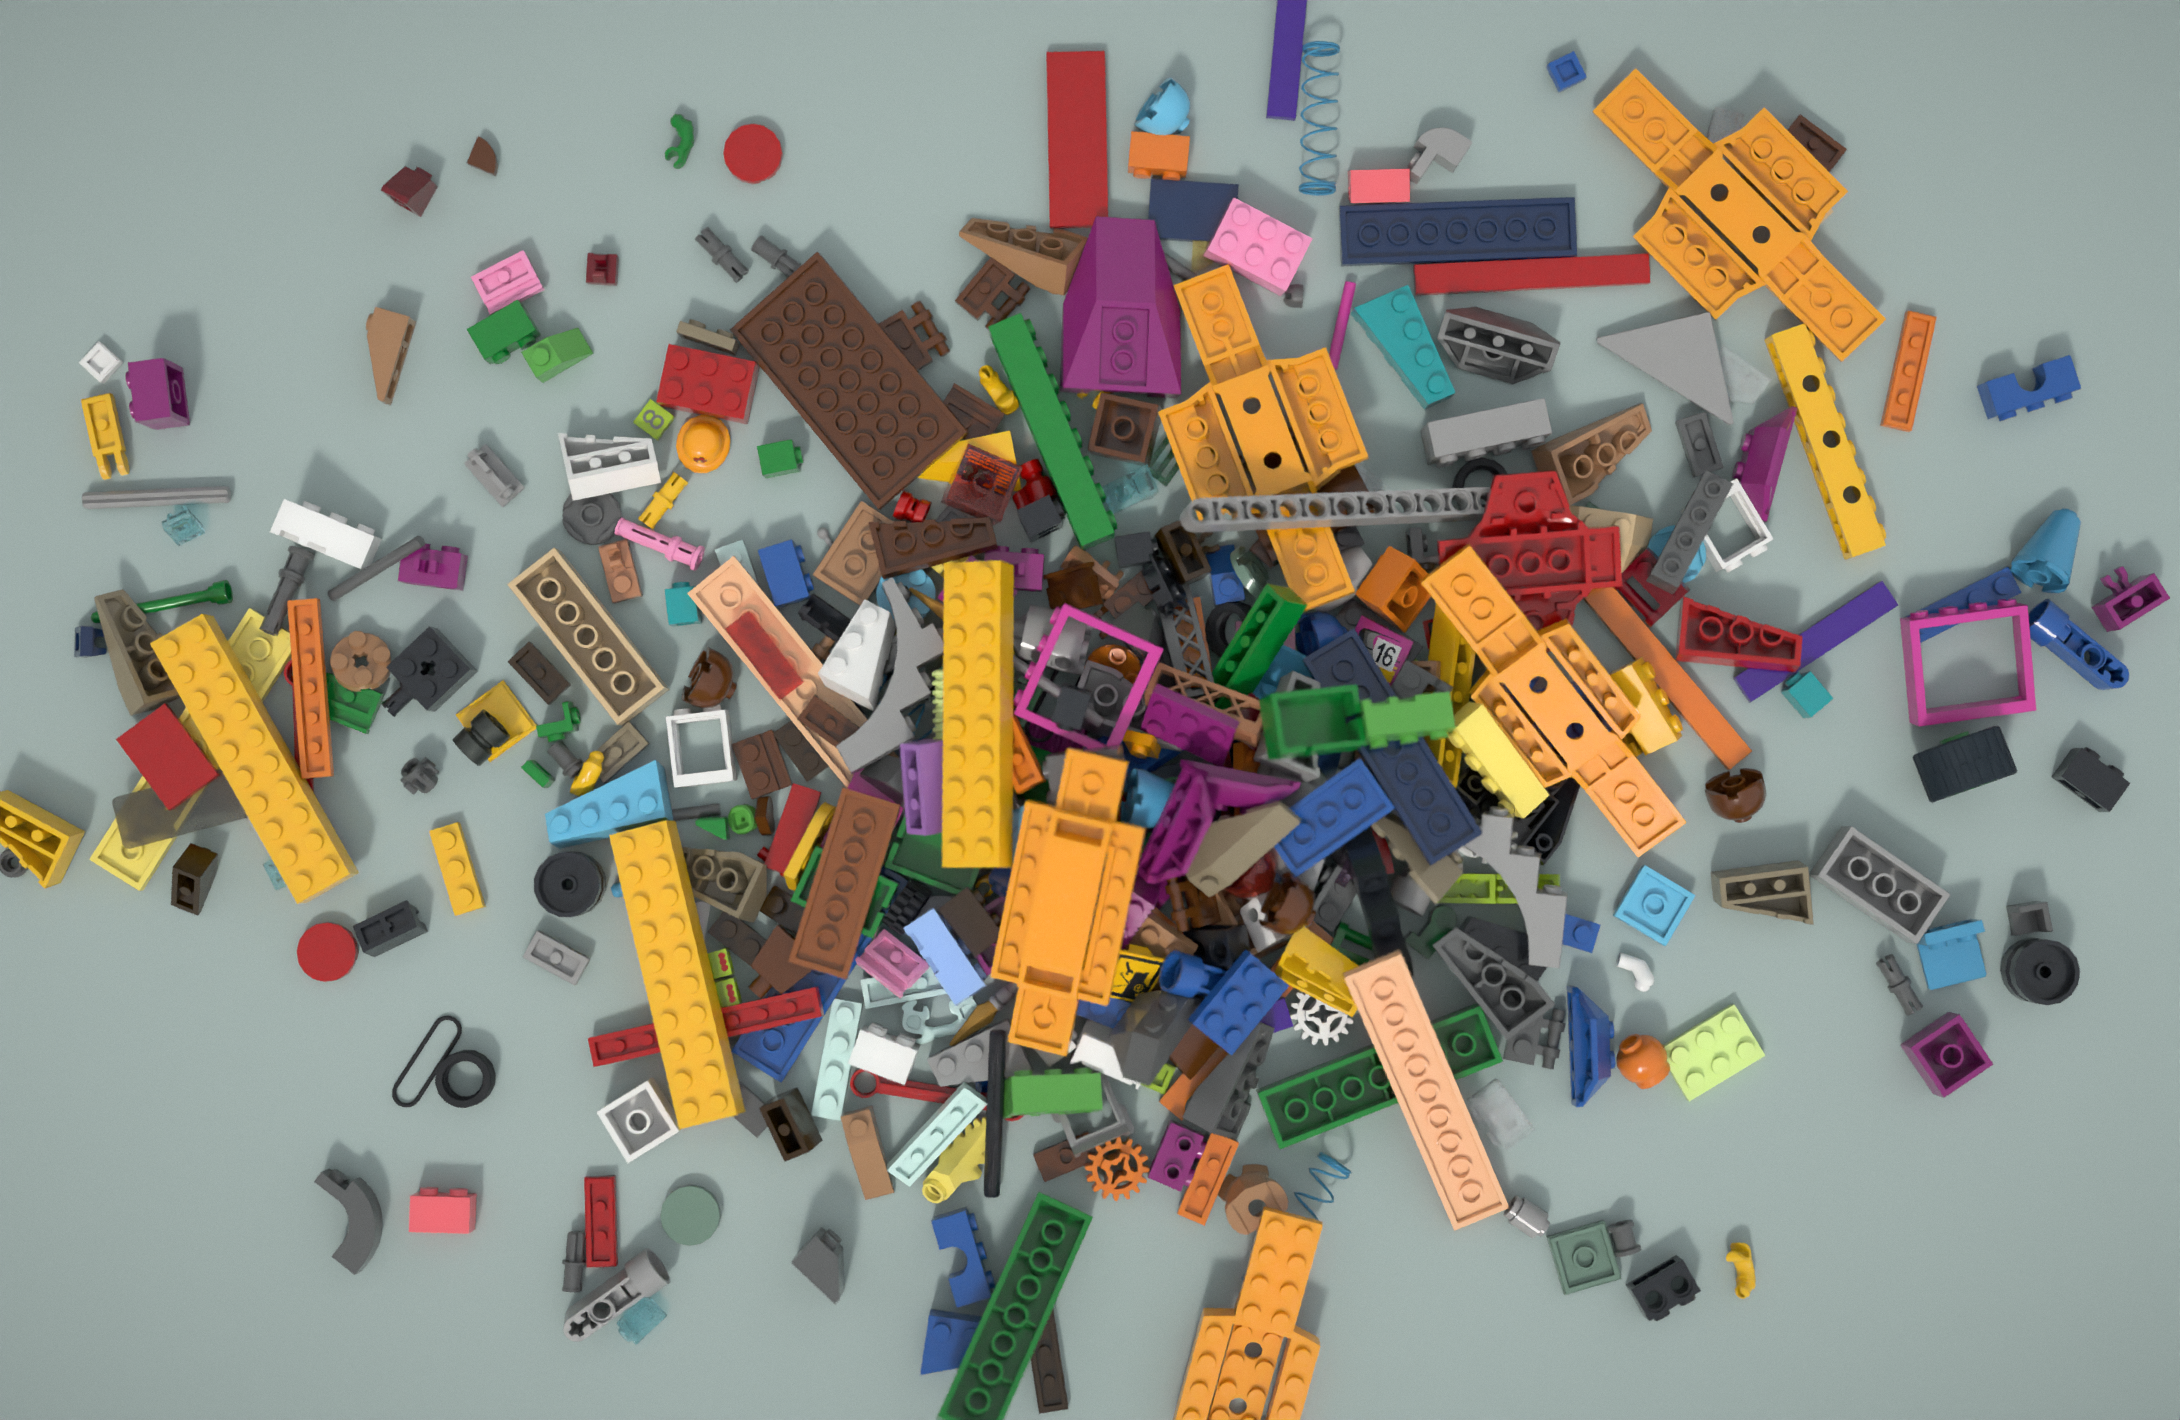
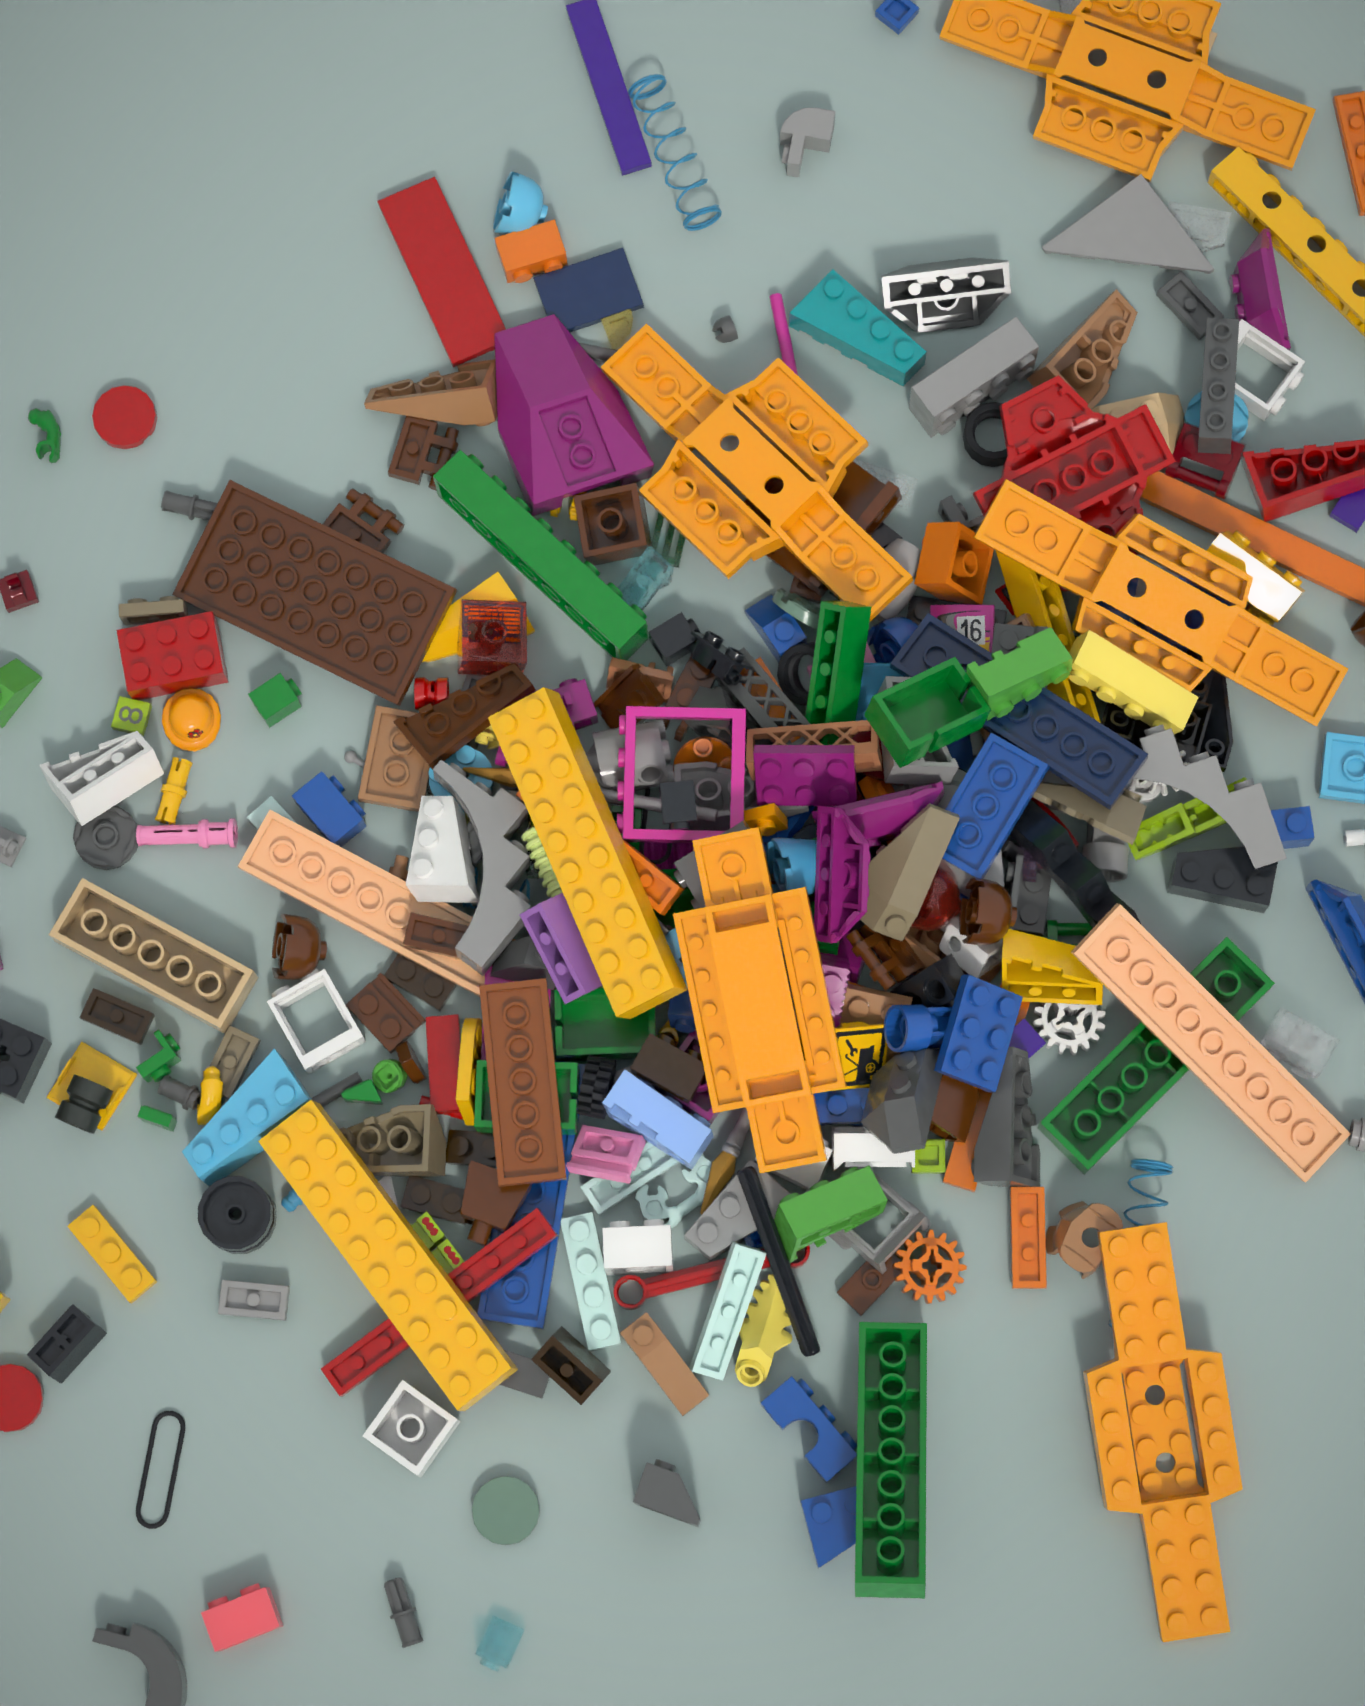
camera: 15 degrees left, 10 degrees down
dark grey gear [400,757,439,795] -> none
black tyre [435,1050,496,1108] -> none
light grey beam [563,1248,671,1342] -> none
red tile [584,1175,618,1267] -> none
nougat plate [599,539,643,604] -> none
teal brick [664,582,702,627] -> none
dark grey pin [695,227,749,283] -> none
clear red plate [725,611,804,700] -> none
black hinge [798,593,851,643] -> none
reddish brown plate [944,383,1005,440] -> none
yellow piece [979,365,1019,415] -> none
red piece [1012,459,1058,510] -> none
black brick [1017,495,1065,543] -> none
dark brown tile [1031,1309,1069,1414] -> none
magenta brick [1147,1119,1207,1192] -> none
dark brown brick [1154,520,1220,586] -> none
light grey beam [1180,487,1490,532] -> none
bright pink brick [1203,198,1313,296] -> none
dark blue plate [1339,197,1577,266] -> none
coral hinge [1348,169,1410,203] -> none
dark green leg [1404,905,1457,960] -> none
red tile [1413,253,1651,296] -> none
dark grey wedge [1433,927,1555,1040] -> none
dark grey plate [1503,1009,1566,1069] -> none

